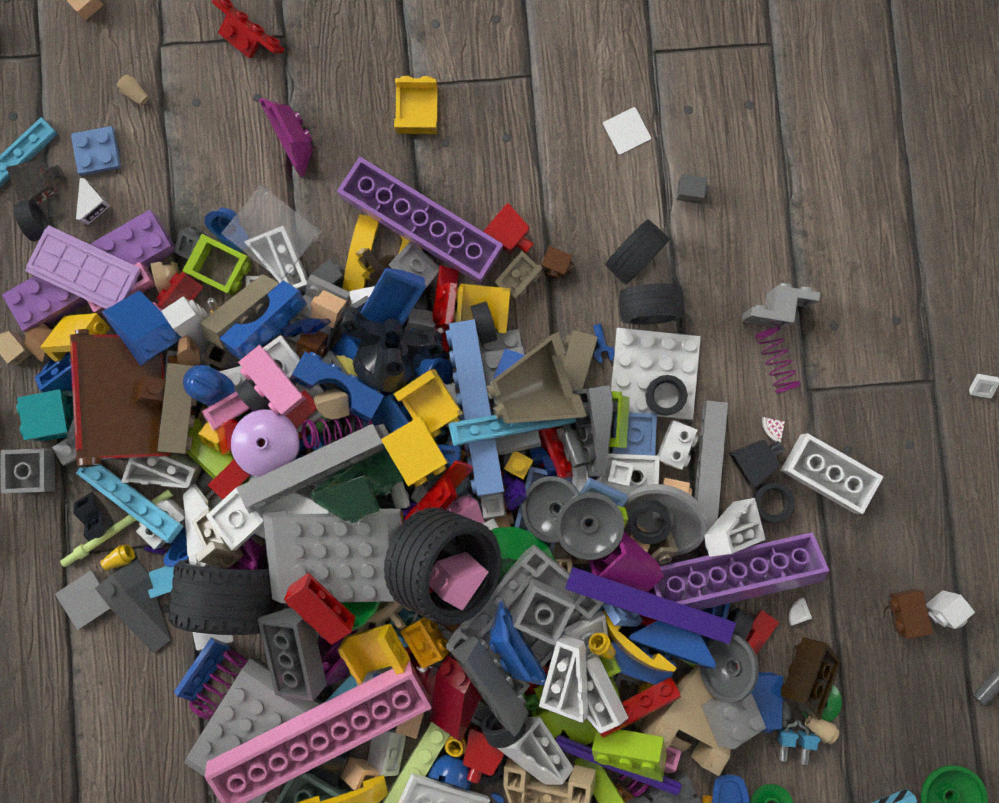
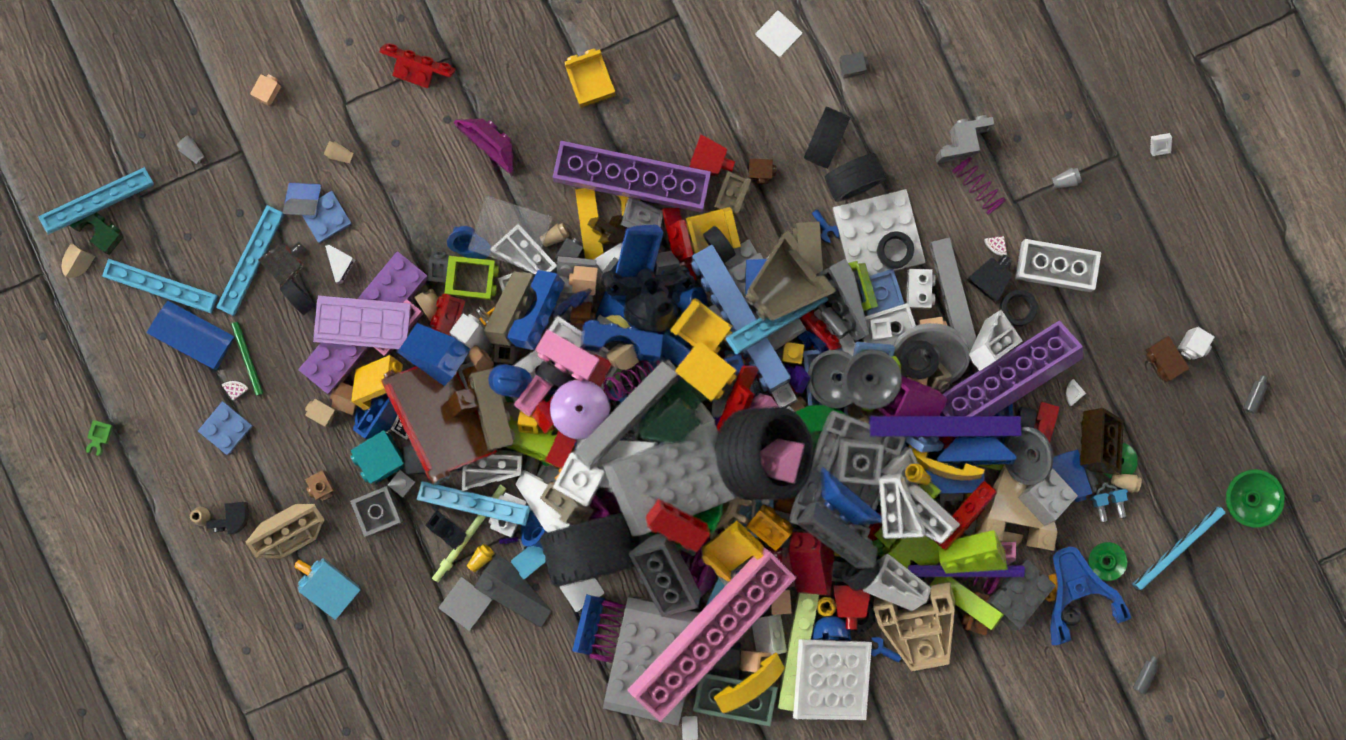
camera: 25 degrees left, 0 degrees up
none -> sticker [283,183,321,216]
none -> tan cone [540,223,570,247]
none -> light grey cone [1052,168,1082,189]

